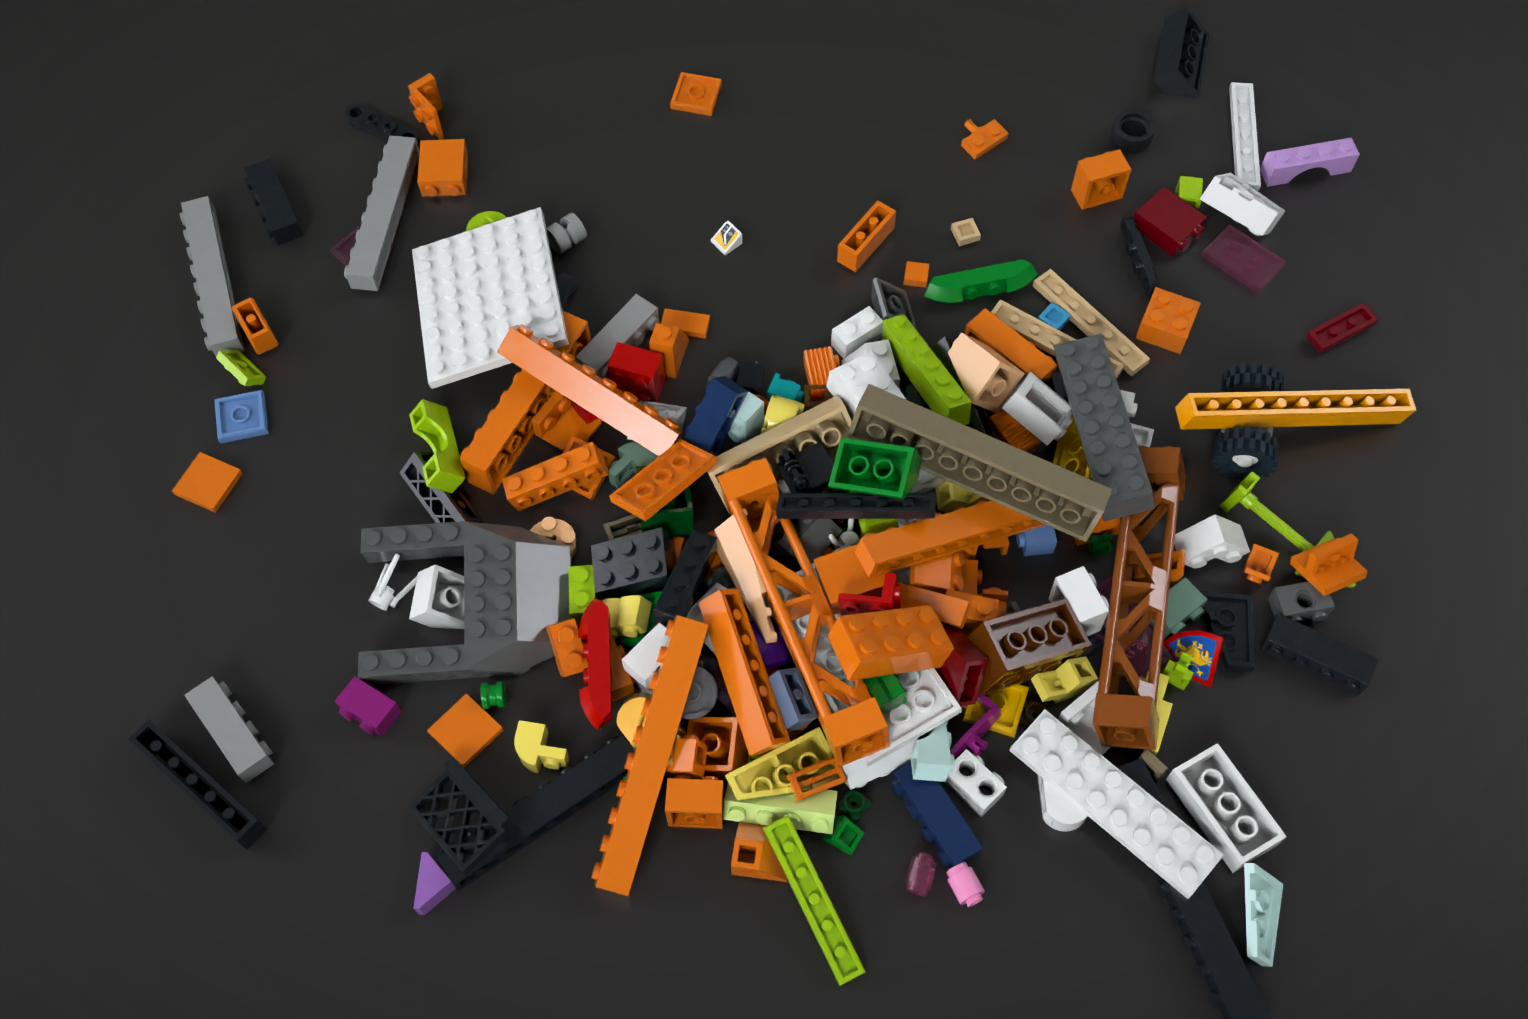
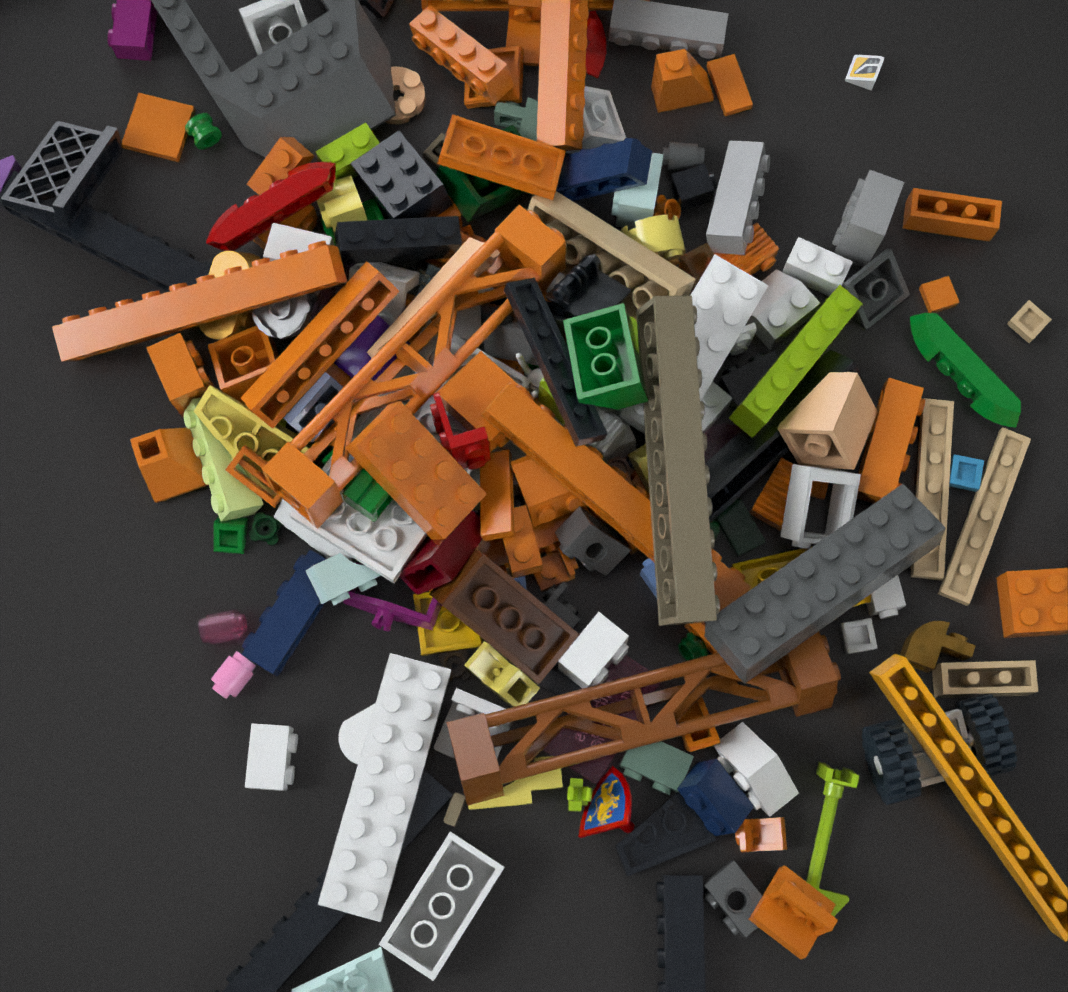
camera: 60 degrees right, 15 degrees up
light yellow brick [514,720,570,774] -> none
red brick [607,342,666,403] -> none
orange brick [667,735,708,779] -> none
lime tile [763,815,865,986] -> none
teal brick [767,373,805,403] -> none
white brick [945,749,1007,817] -> none
none -> white brick [245,723,298,791]
none -> dark grey brick [555,506,631,576]
none -> dark blue brick [677,759,754,836]
none -> light grey brick [706,141,770,255]
none -> light grey brick [832,170,904,267]
none -> pearl gold brick [900,621,976,673]
none -> tan brick [932,660,1038,698]

